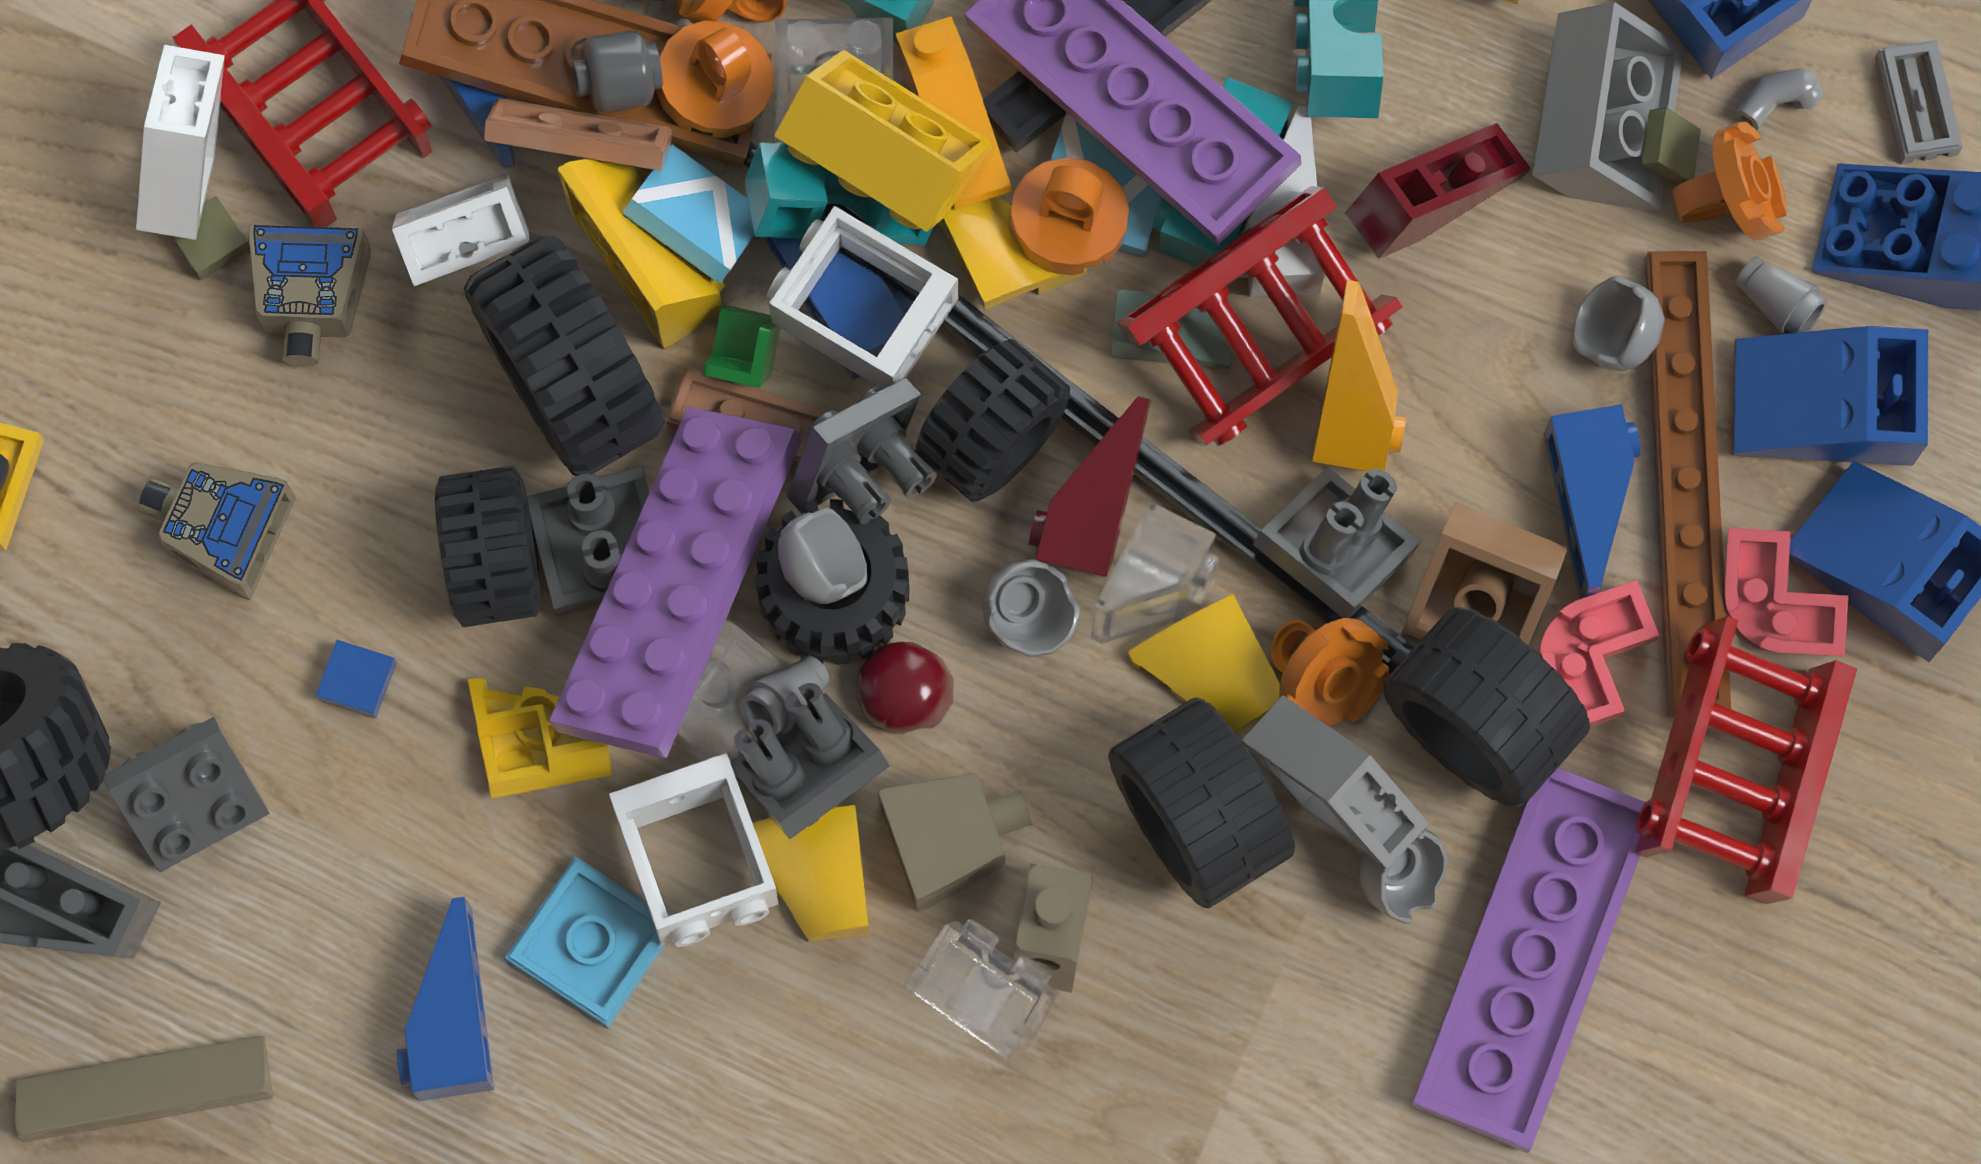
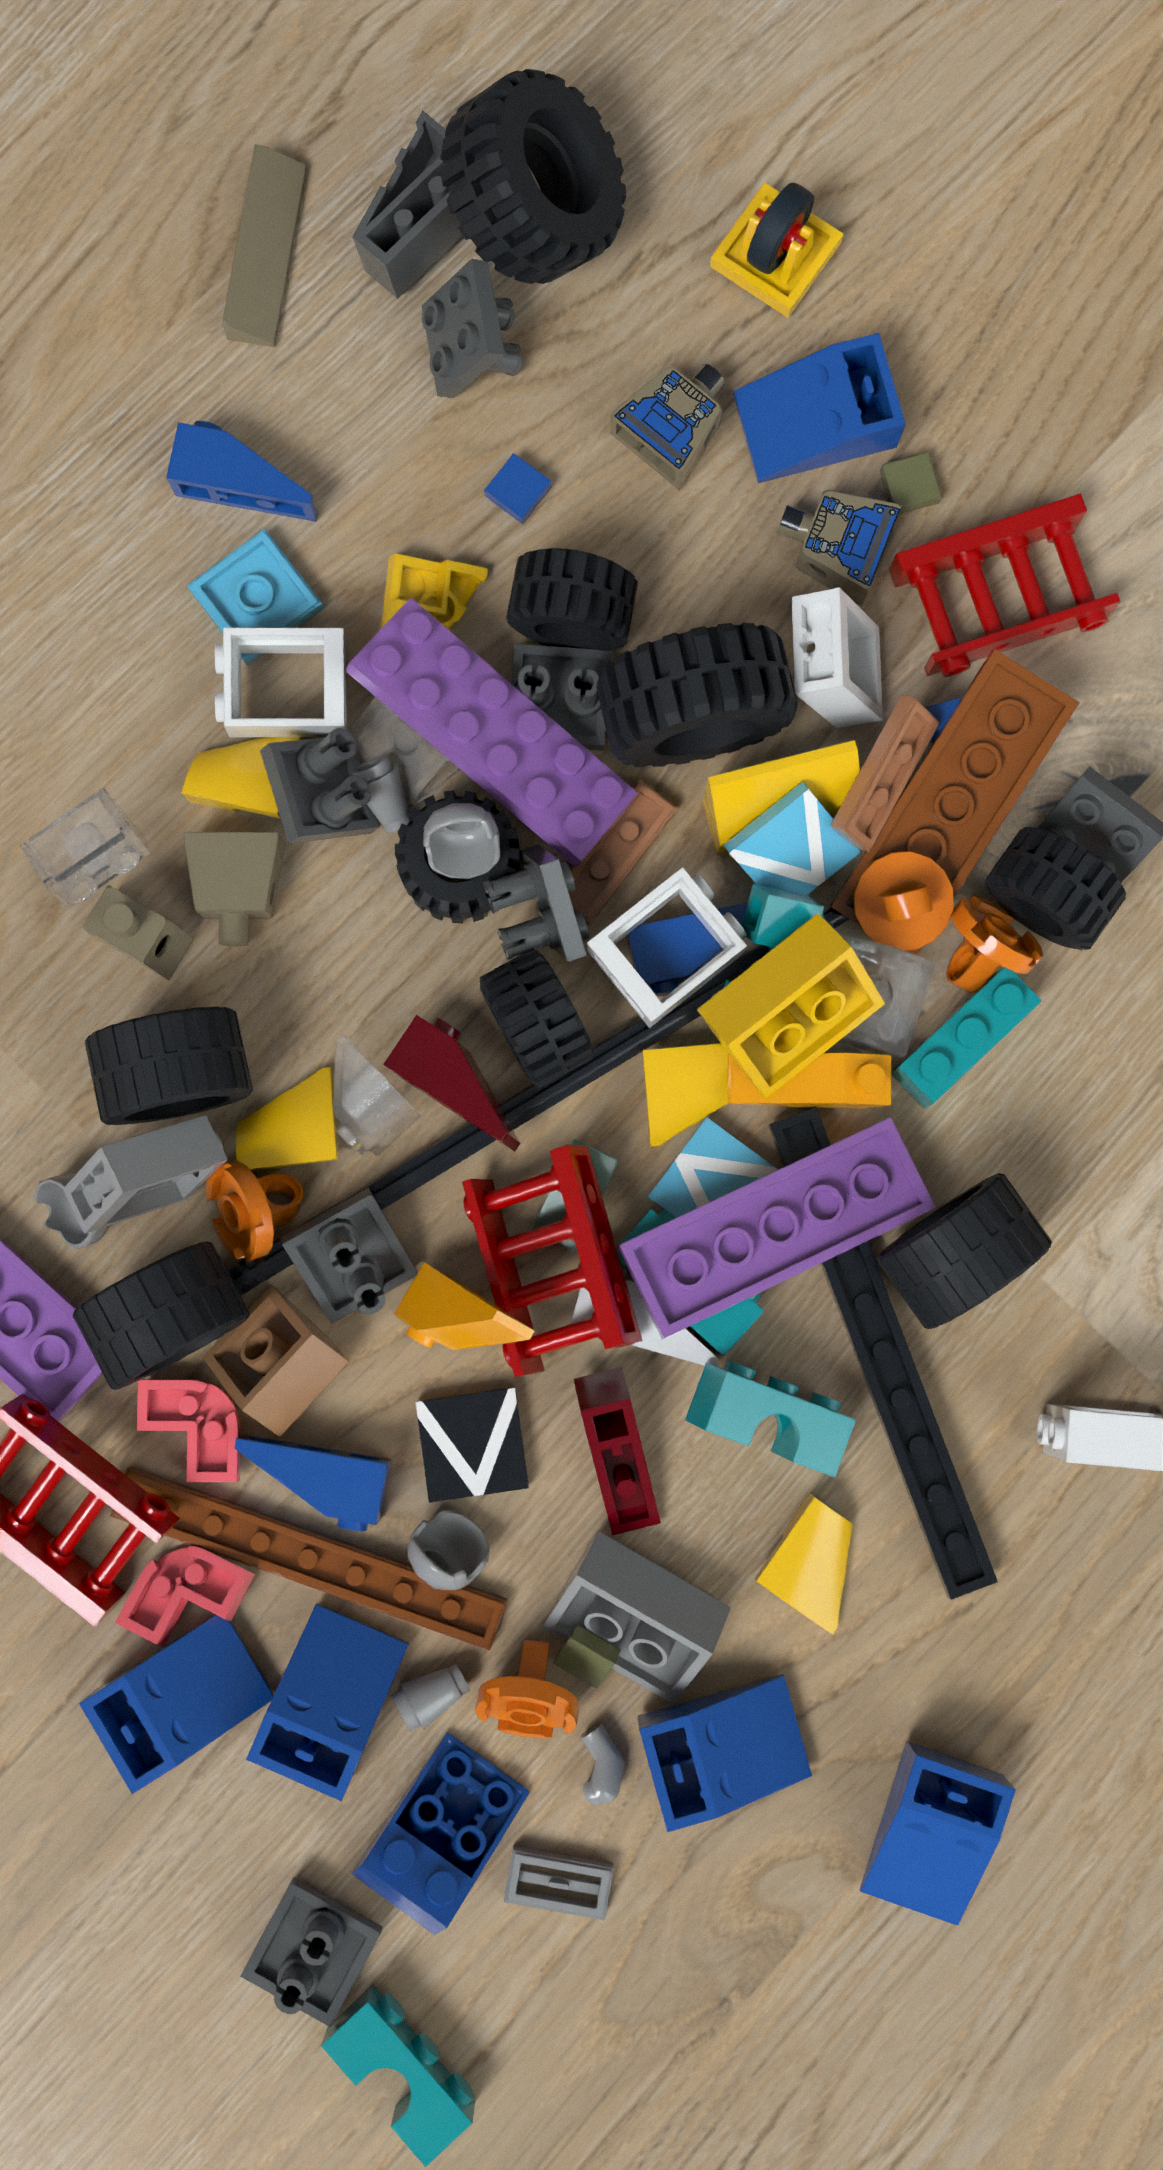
camera: 110 degrees right, 10 degrees up
white window [136,45,224,240] -> none
dark grey head [571,31,663,113] -> none
green panel [702,305,781,388] -> none
dark red hair [856,641,954,734] -> none
light grey hair [982,559,1080,657] -> none
orange tile [1009,157,1129,275] -> none
none -> black tile [415,1387,529,1503]
none -> blue slope [733,333,905,483]

